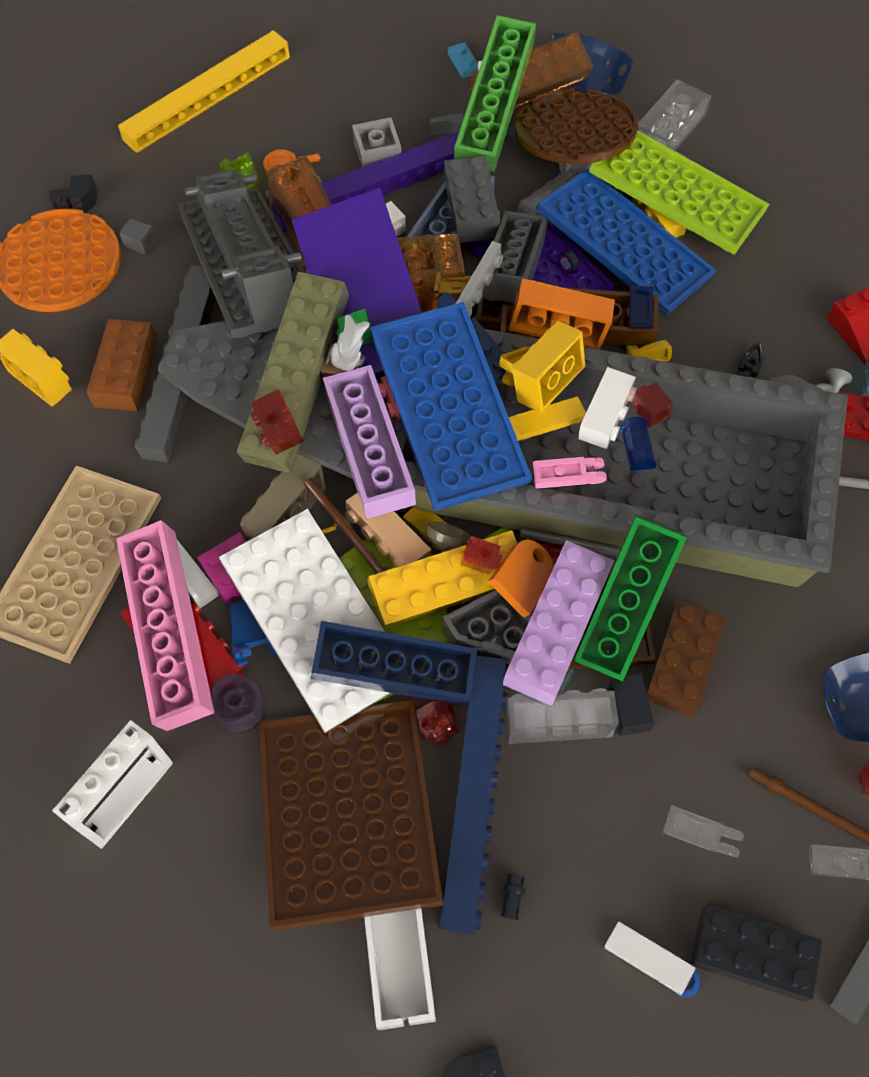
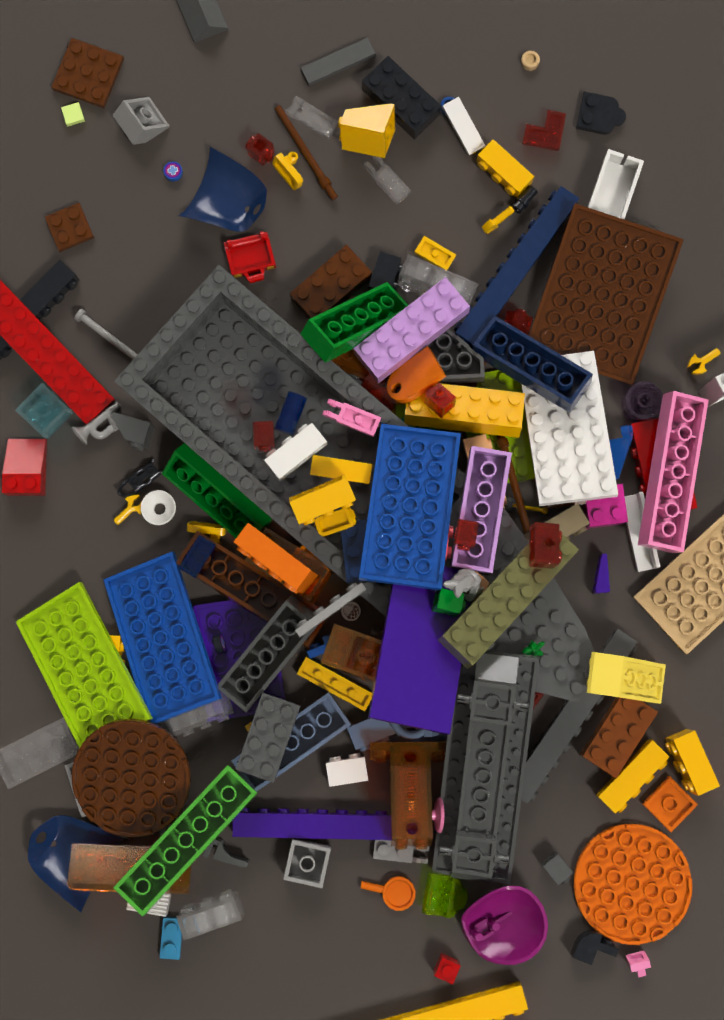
camera: 155 degrees left, 20 degrees up
none -> yellow bar [114,495,142,525]
none -> white piece [141,490,176,525]
none -> clear brick [176,889,245,940]
none -> red piece [224,231,276,284]
none -> yellow piece [272,152,303,190]
none -> yellow slope [338,104,395,158]
none -> yellow plate [414,236,456,272]
none -> bright pink piece [430,797,444,833]
none -> red brick [433,953,461,985]
none -> clear red brick [453,519,479,551]
none -> magenta piece [461,886,548,965]
none -> yellow brick [476,140,534,197]
none -> yellow bar [481,206,514,234]
none -> clear red plate [522,110,566,151]
none -> green plant [522,640,545,656]
none -> light yellow slope [587,652,666,704]
none -> dark purple slope [592,554,610,594]
none -> yellow brick [596,739,669,814]
none -> bright pink tile [625,950,651,978]
none -> orange tile [642,776,698,832]
none -> yellow bar [687,348,721,375]

